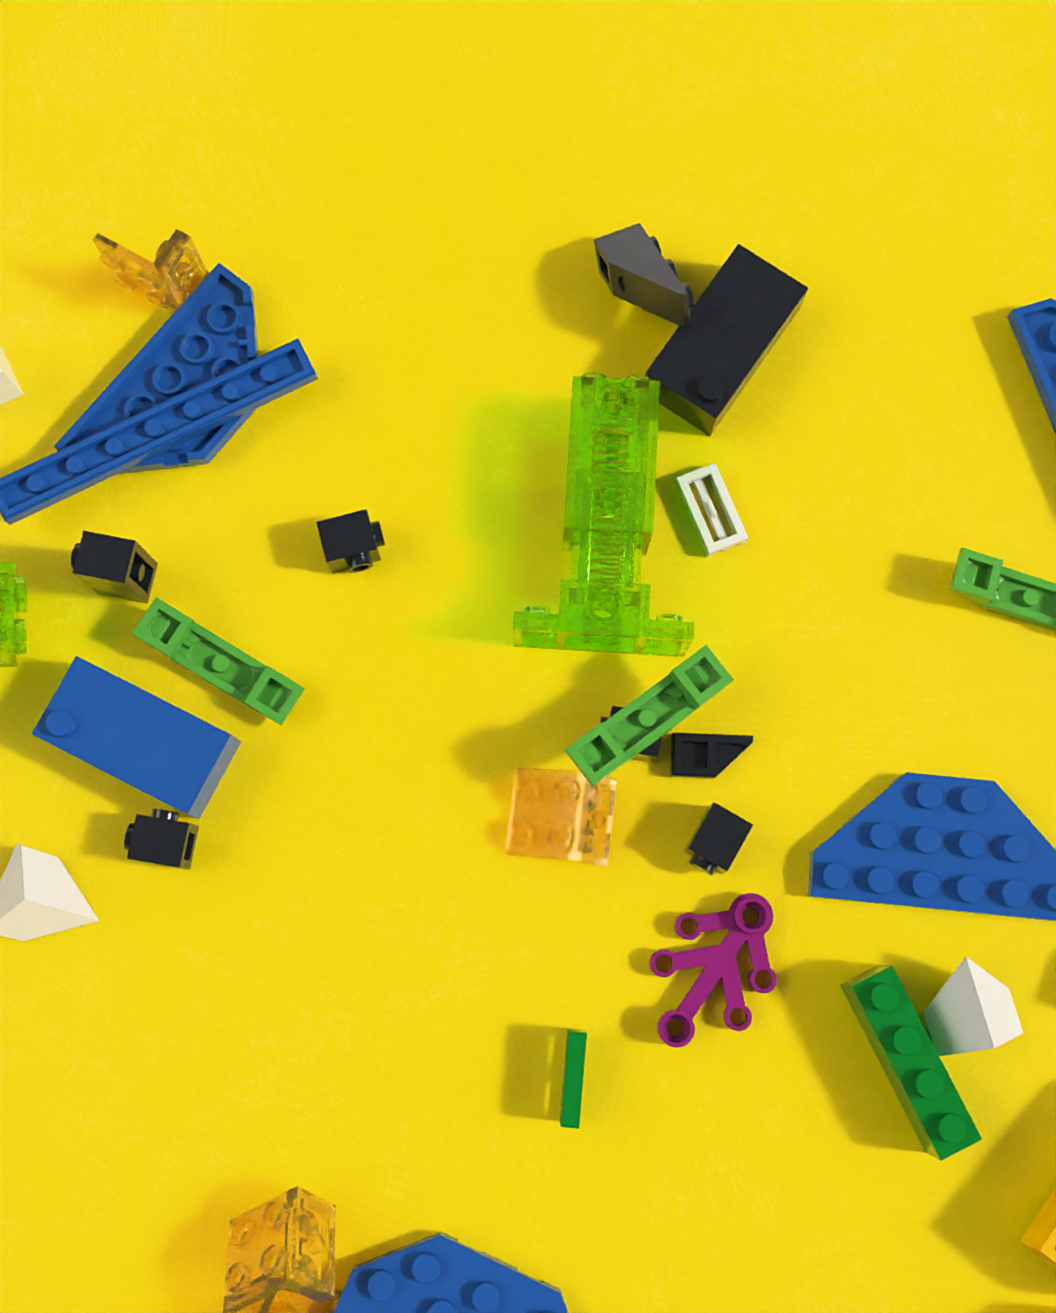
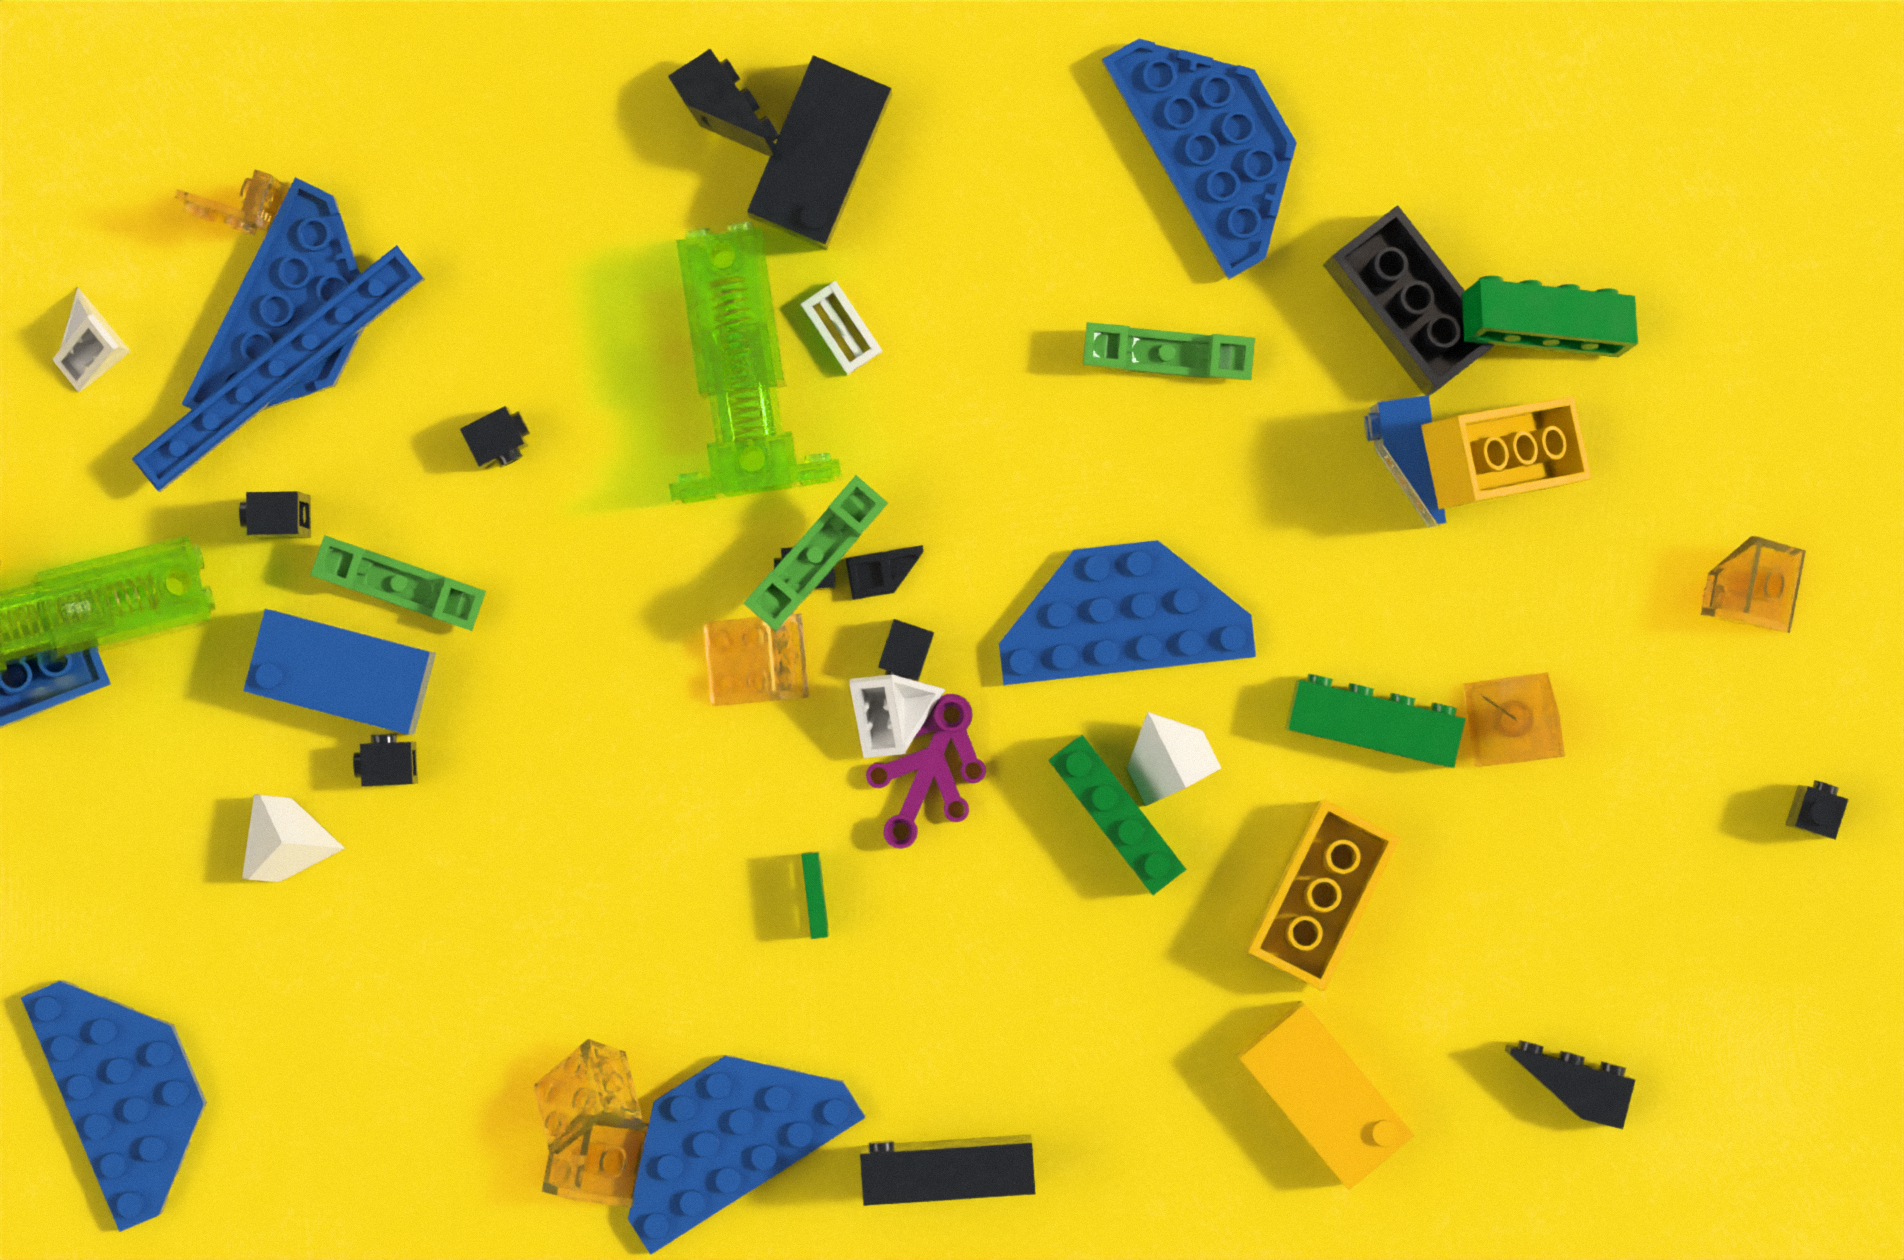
camera: 10 degrees left, 10 degrees up
none -> white slope [849,675,945,758]

